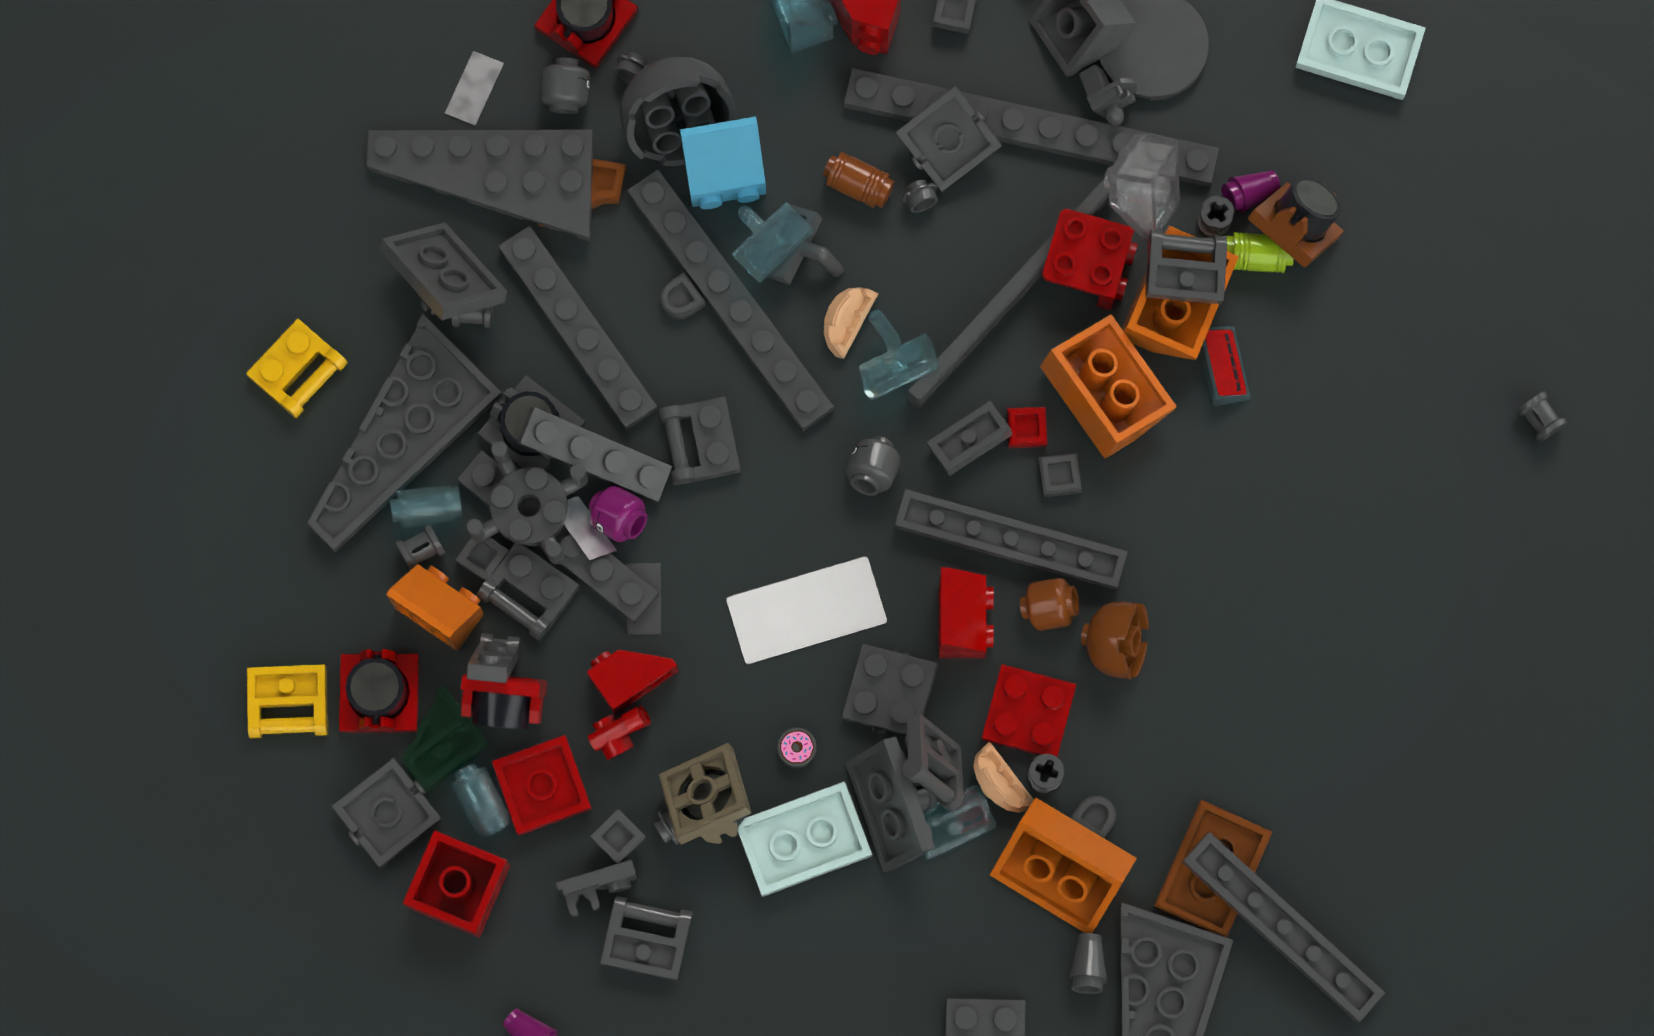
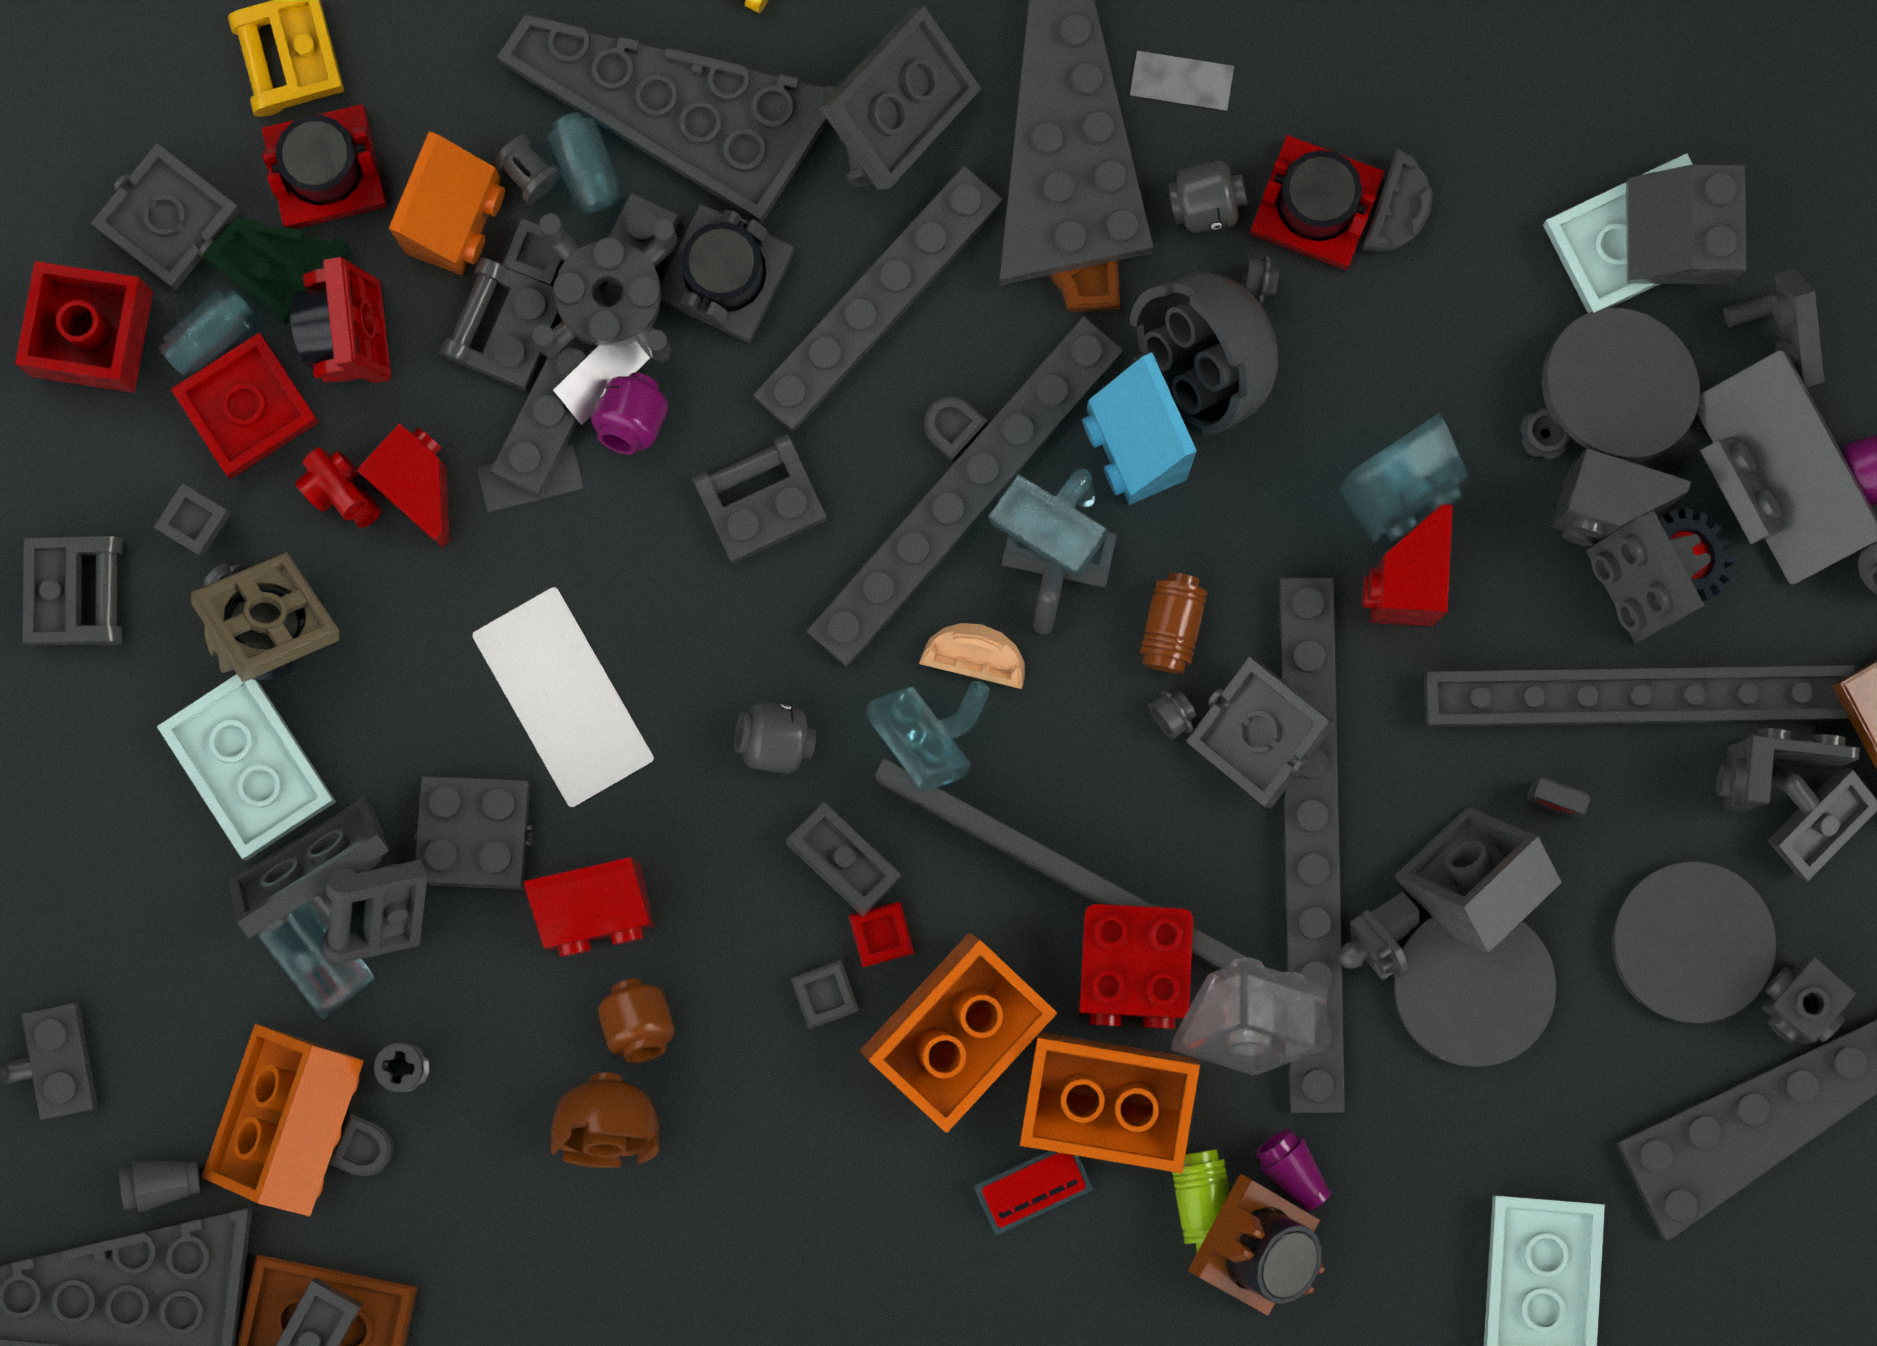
camera: 80 degrees right, 5 degrees up
dark grey plate [467,633,521,683] -> none
dark grey plate [517,407,672,502] -> none
dark grey plate [556,859,638,917] -> none
tile [778,728,817,768] -> none
dark grey plate [894,489,1128,591] -> none
light nougat plate [973,742,1034,813] -> none
red plate [981,664,1077,757] -> none
dark grey plate [1145,229,1227,305] -> none
dark grey bush [1197,196,1234,239] -> none

